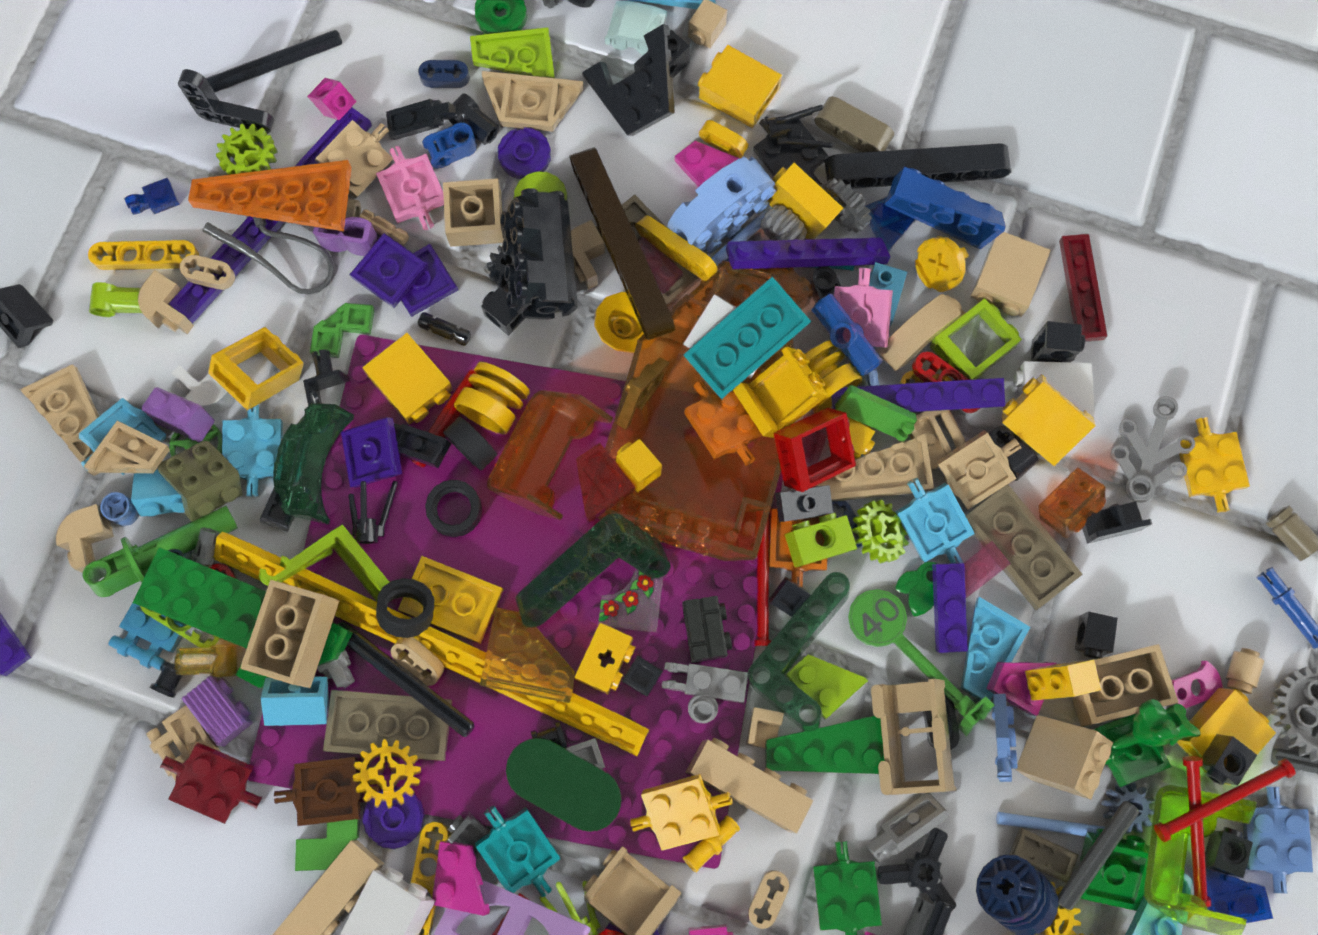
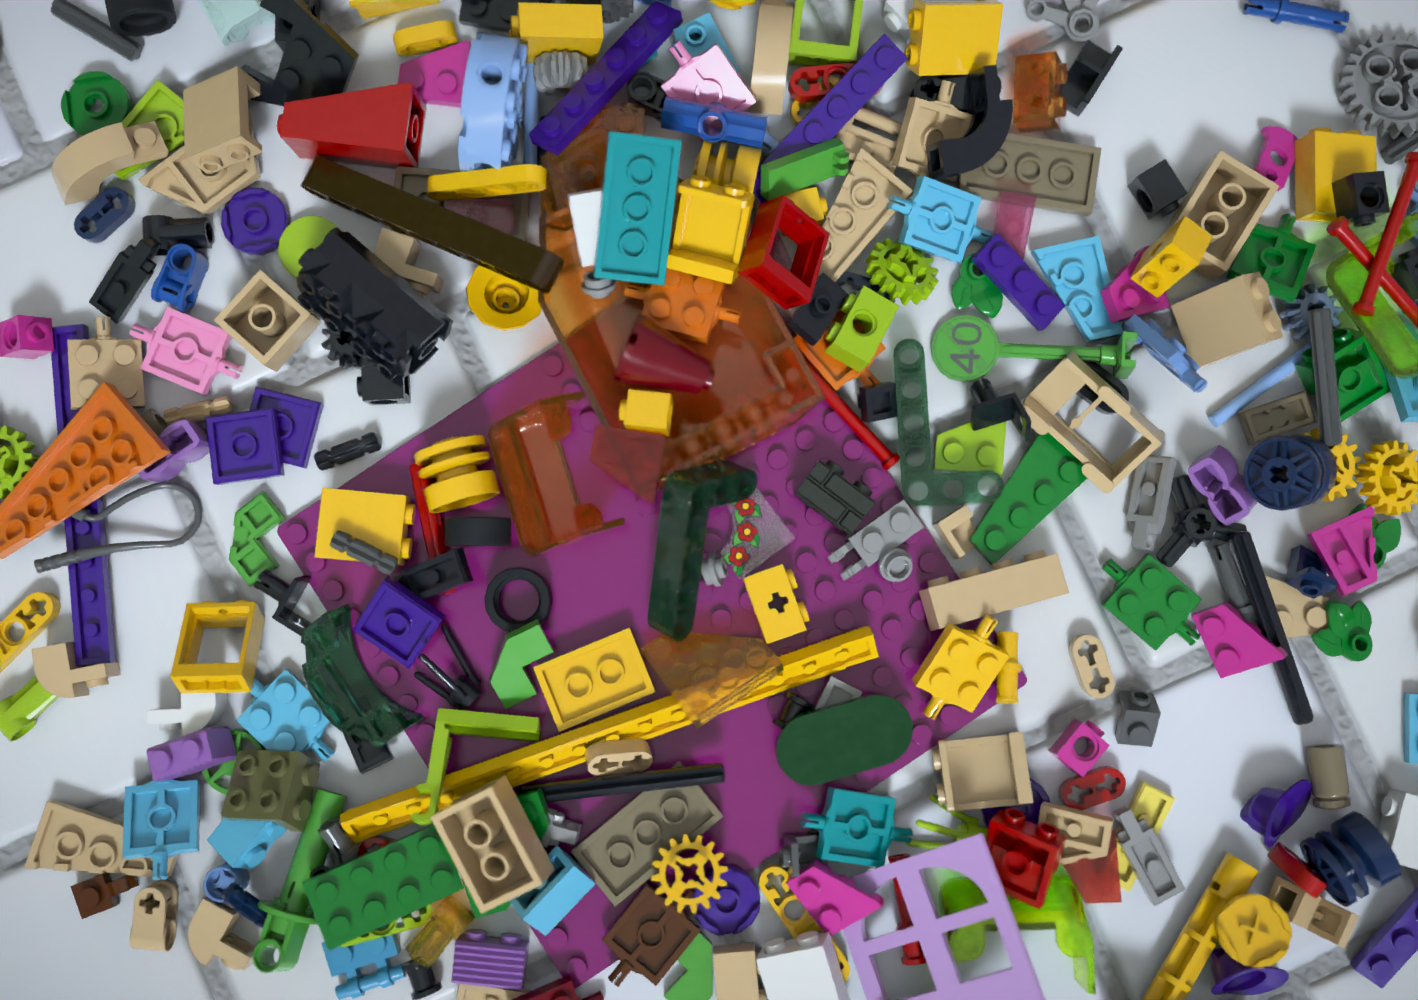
camera: 40 degrees left, 10 degrees up
tan wing [84,421,170,474] -> none
tan beam [180,255,235,290] -> none
black tyre [376,578,435,638] -> none
pearl gold wing [616,357,670,430] -> none
black tile [622,655,663,697] -> none
green animal [1111,699,1201,750] -> none
tan brick [1226,648,1264,694] -> none
none -> tan arch [52,121,168,205]
none -> reddish brown plate [70,872,139,919]
none -> tan piece [130,879,179,952]
none -> tan panel [183,66,262,174]
none -> dark blue axle [221,883,268,928]
none -> red slope [277,83,427,169]
none -> dark grey axle [330,530,399,575]
none -> bright green tile [490,619,553,709]
none -> light grey plate [581,270,617,299]
none -> dark red cone [613,313,716,395]
none -> light grey plate [701,552,728,587]
none -> black arch [926,65,1013,180]
none -> black bracket [970,378,1031,443]
none -> medium lavender brick [1188,445,1257,526]

